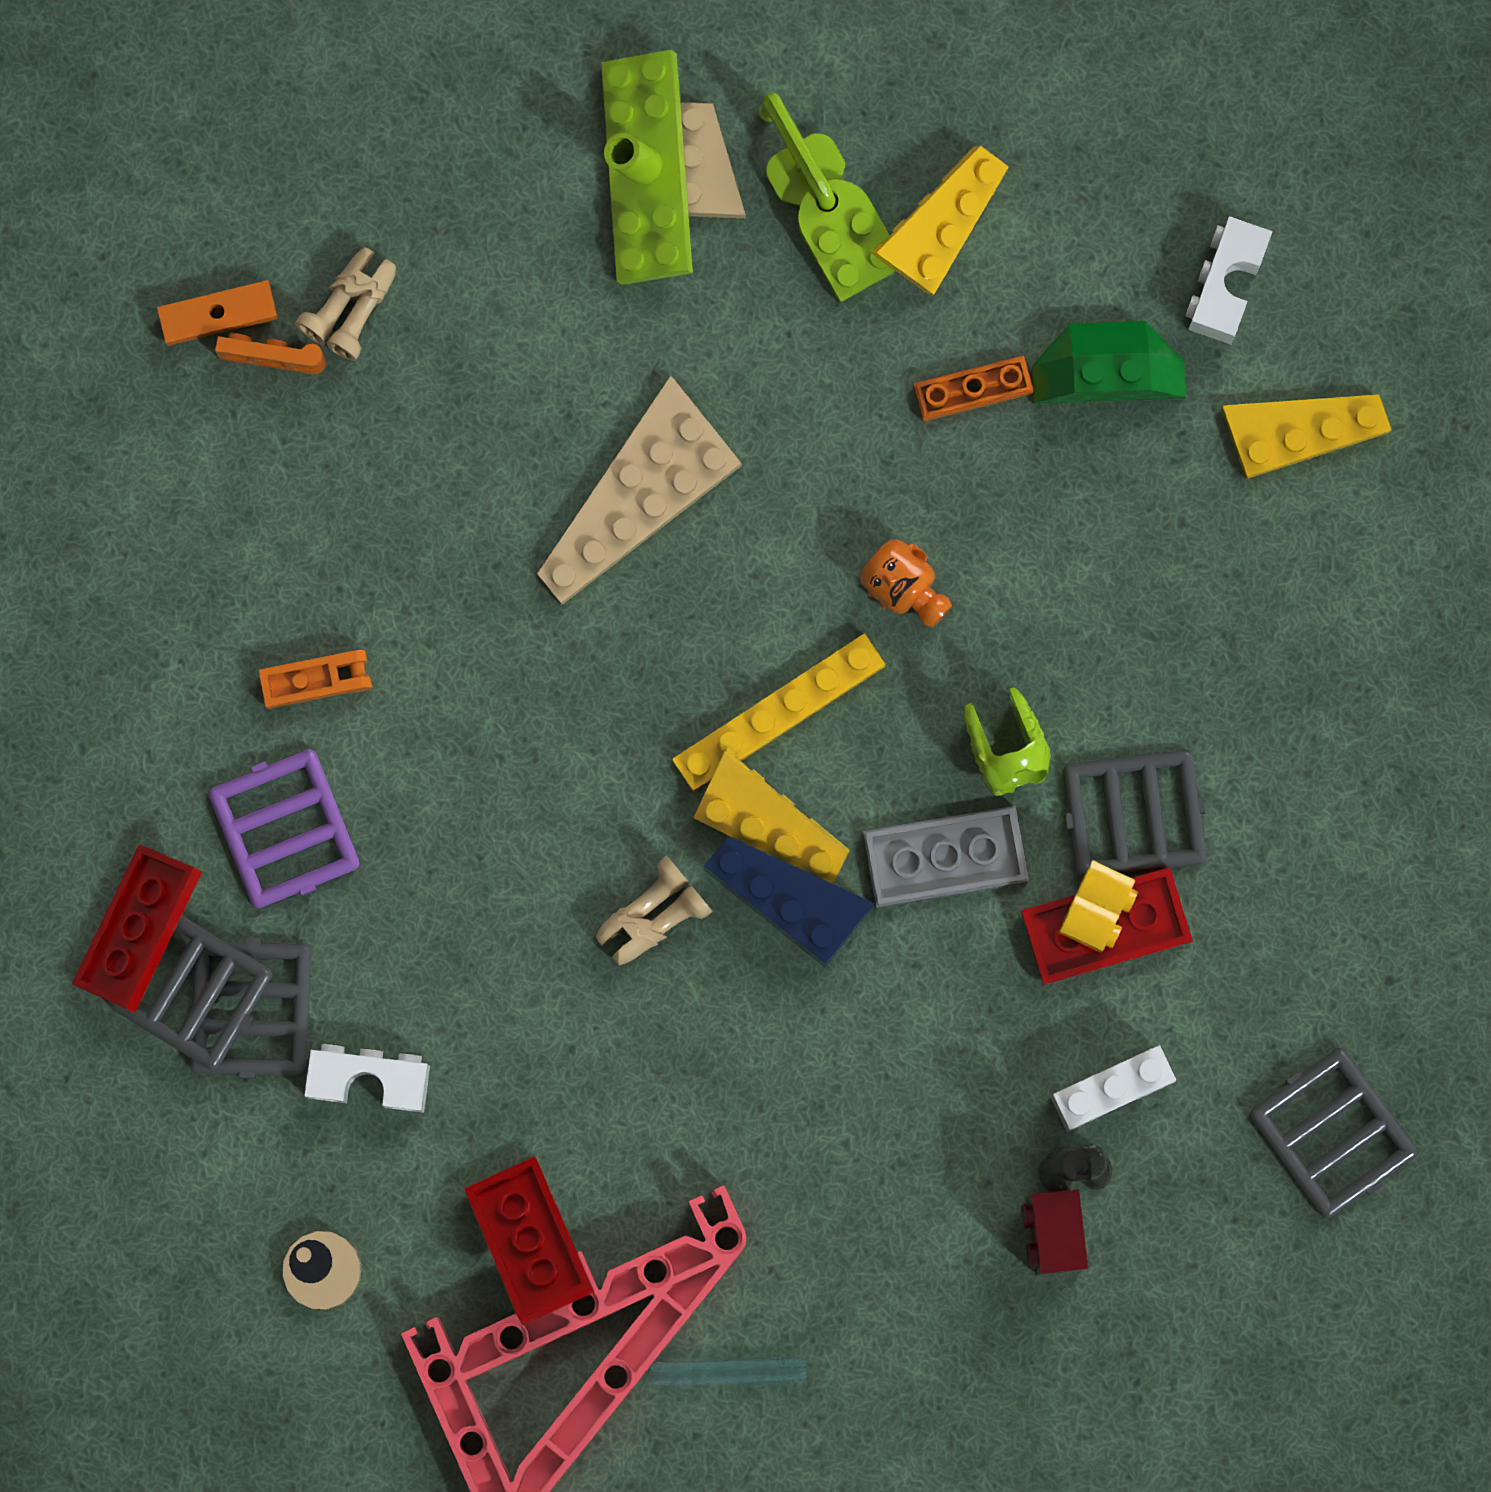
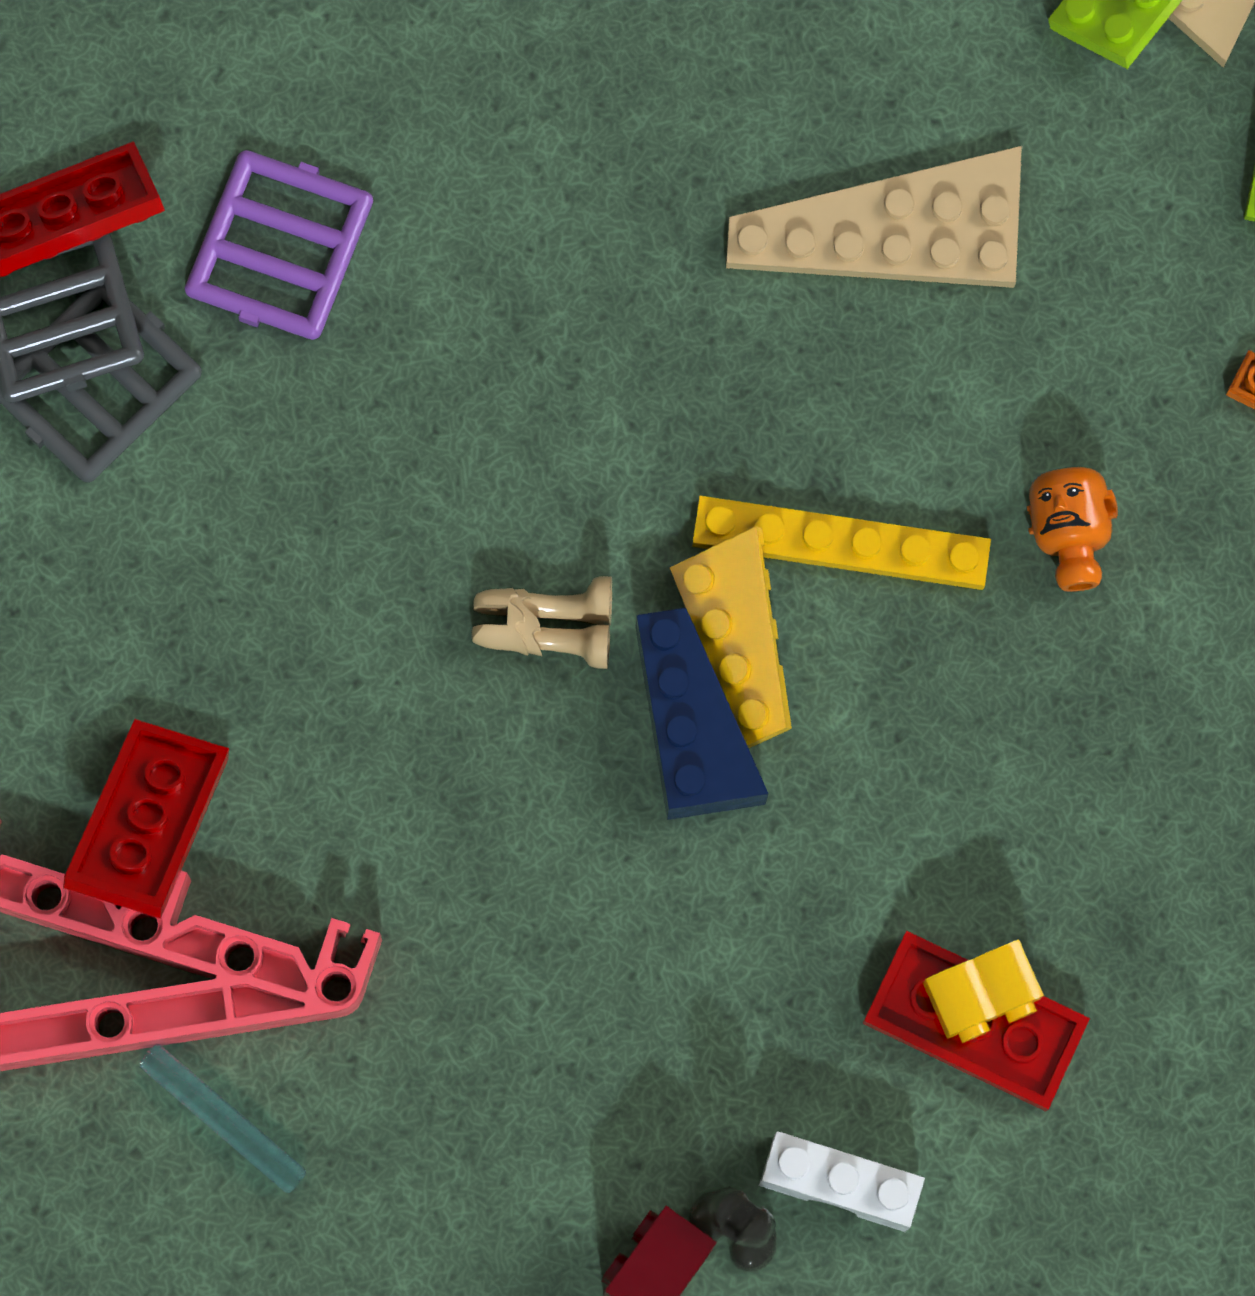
camera: 35 degrees right, 5 degrees down
orange plate [259,650,373,709] -> none
white arch [305,1044,430,1113] -> none
light grey tile [863,806,1029,908] -> none
lime piece [964,687,1051,796] -> none
dark grey bar [1063,750,1207,878] -> none

